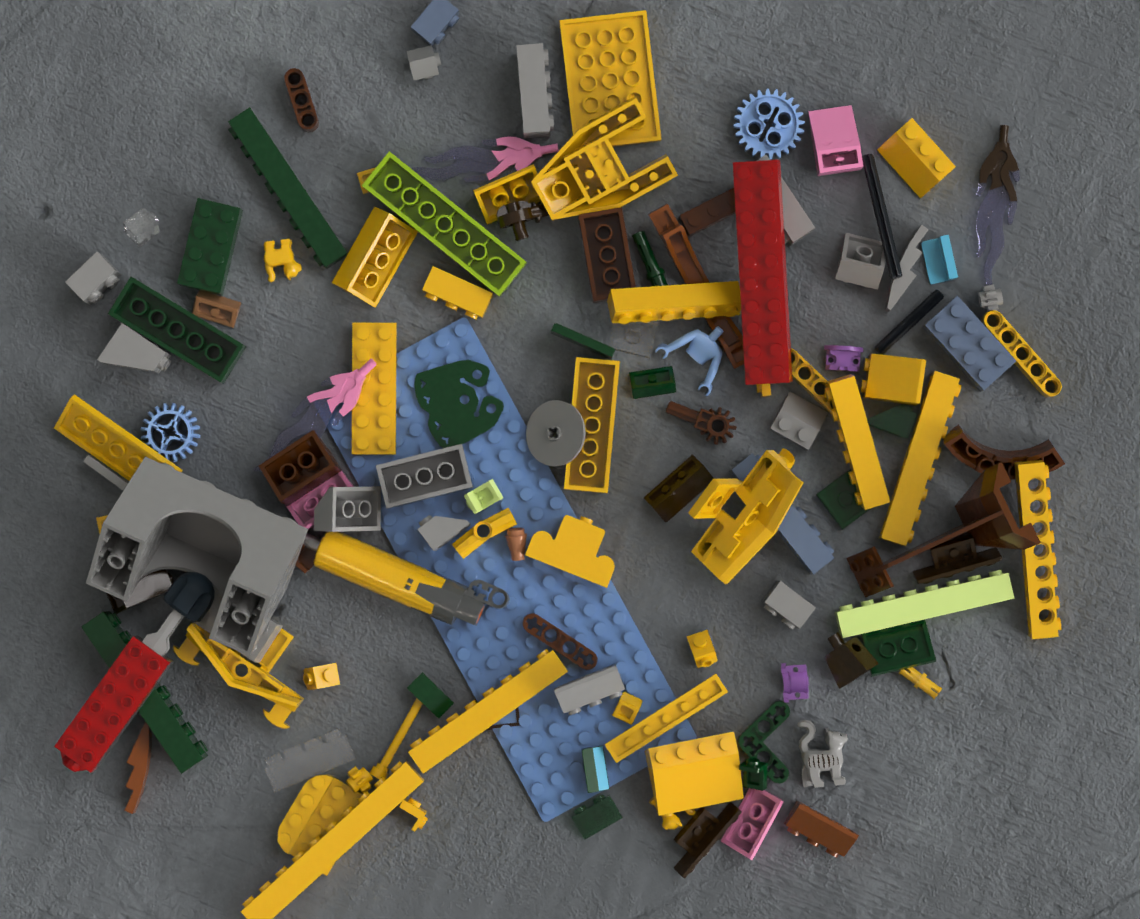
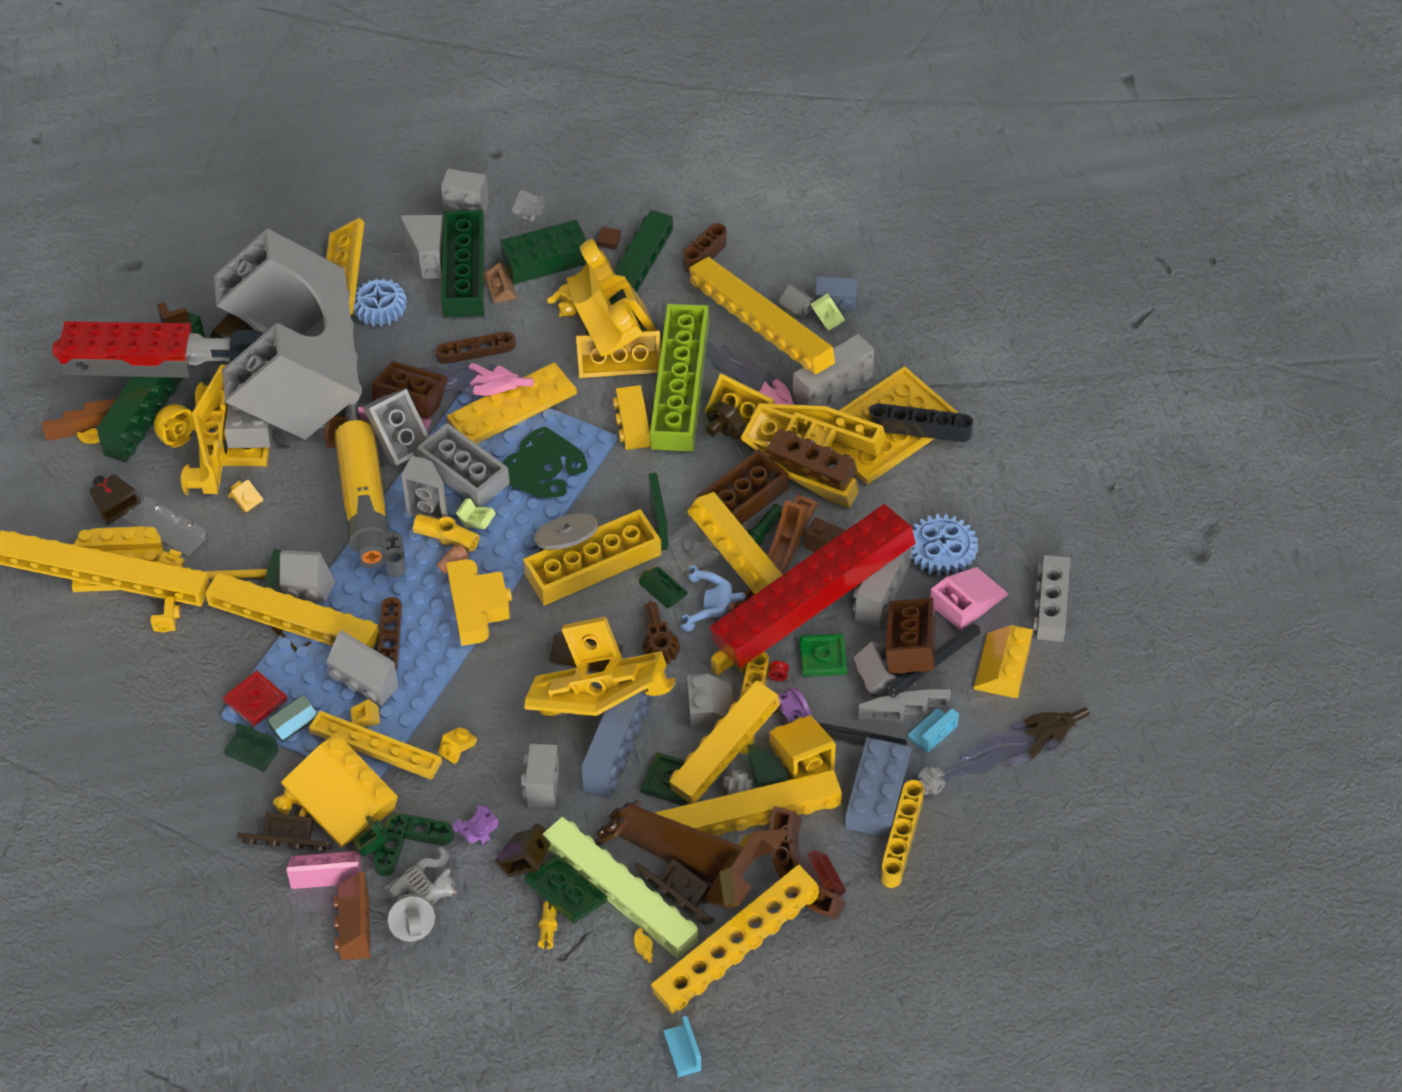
camera: 65 degrees right, 35 degrees down
none -> yellow piece [77,428,100,444]
none -> dark brown torso [89,474,142,526]
none -> yellow cylinder [154,404,196,448]
none -> reddish brown panel [157,302,190,323]
none -> red tile [223,670,288,728]
none -> light grey slope [280,550,336,602]
none -> light grey tile [386,893,435,942]
none -> reddish brown beam [436,332,516,364]
none -> yellow piece [566,239,656,356]
none -> reddish brown tile [597,227,622,250]
none -> yellow piece [634,928,653,963]
none -> medium azure panel [663,1016,701,1077]
none -> yellow brick [689,257,835,375]
none -> light grey gear [723,770,753,795]
none -> reddish brown brick [767,429,857,491]
none -> red bush [768,661,789,682]
none -> green tile [799,634,847,677]
none -> clear red tile [808,850,846,897]
none -> yellowish green bracket [810,293,845,331]
none -> black beam [869,403,973,442]
none -> reddish brown brick [886,598,936,674]
none -> light grey brick [1033,555,1070,642]

